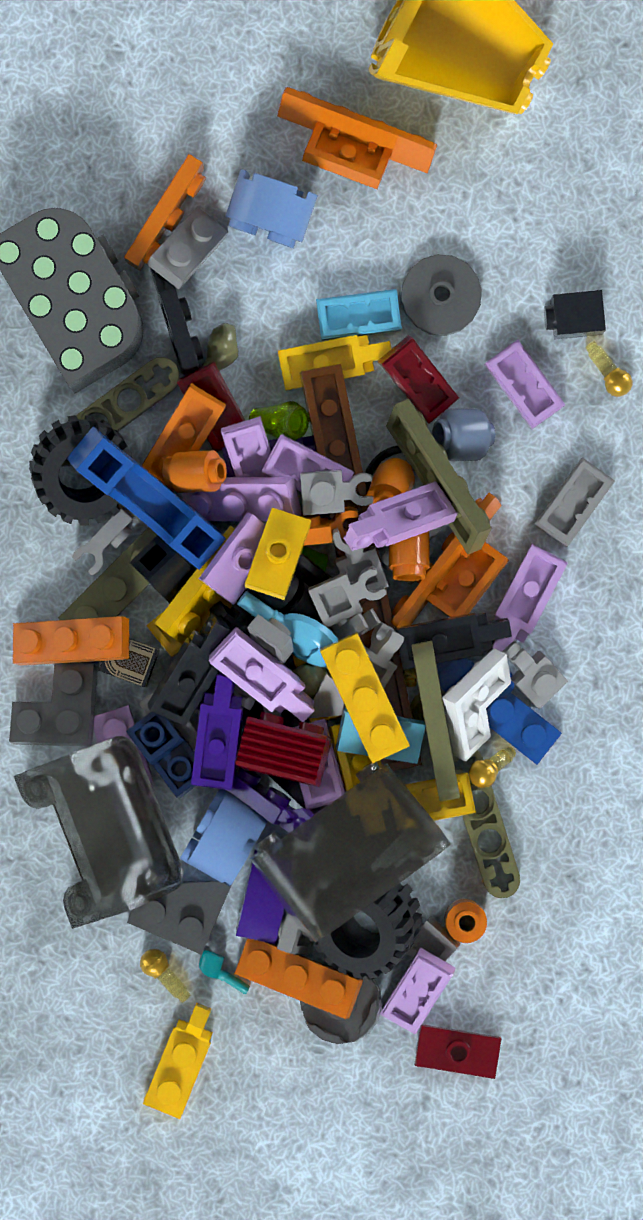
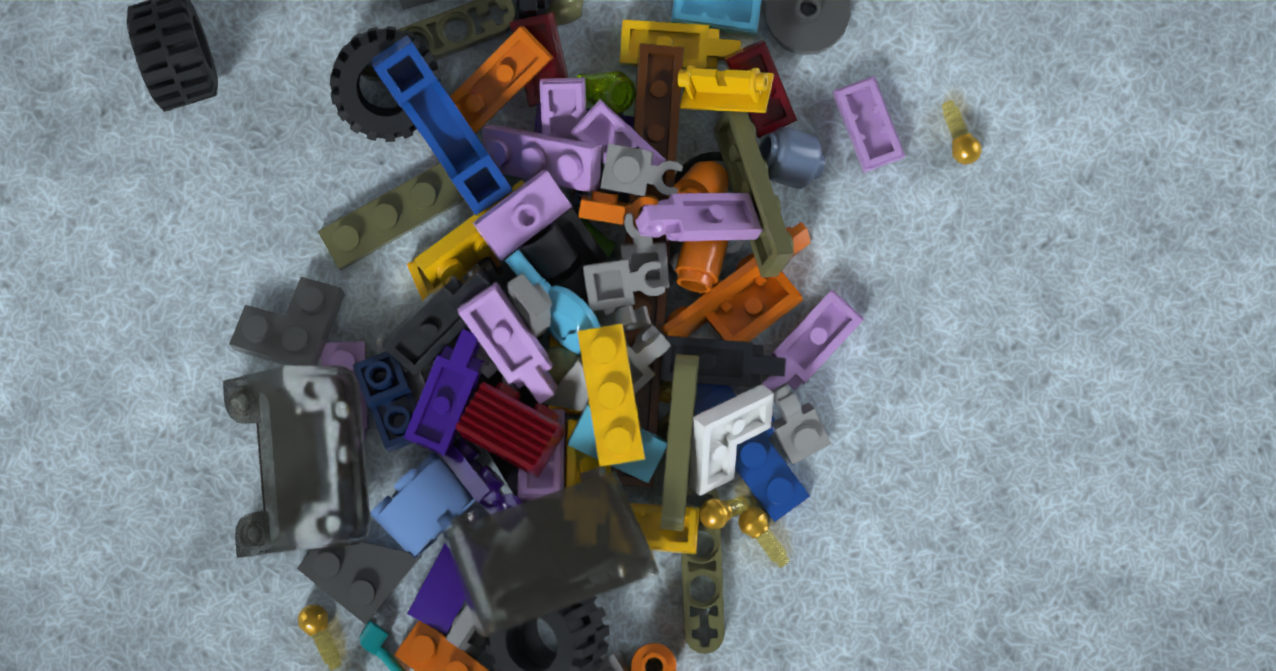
camera: 20 degrees right, 5 degrees down
orange plate [13,616,129,666] -> none
light grey plate [72,508,133,575] -> none
brick [98,638,161,687] -> none
black brick [129,535,195,604] -> none
orange brick [162,450,227,493] -> none
yellow plate [245,508,311,600] -> none
light grey plate [534,457,615,547] -> none
black brick [544,290,606,340] -> none
none -> yellow hinge [678,65,774,113]
none -> piece [738,507,790,568]

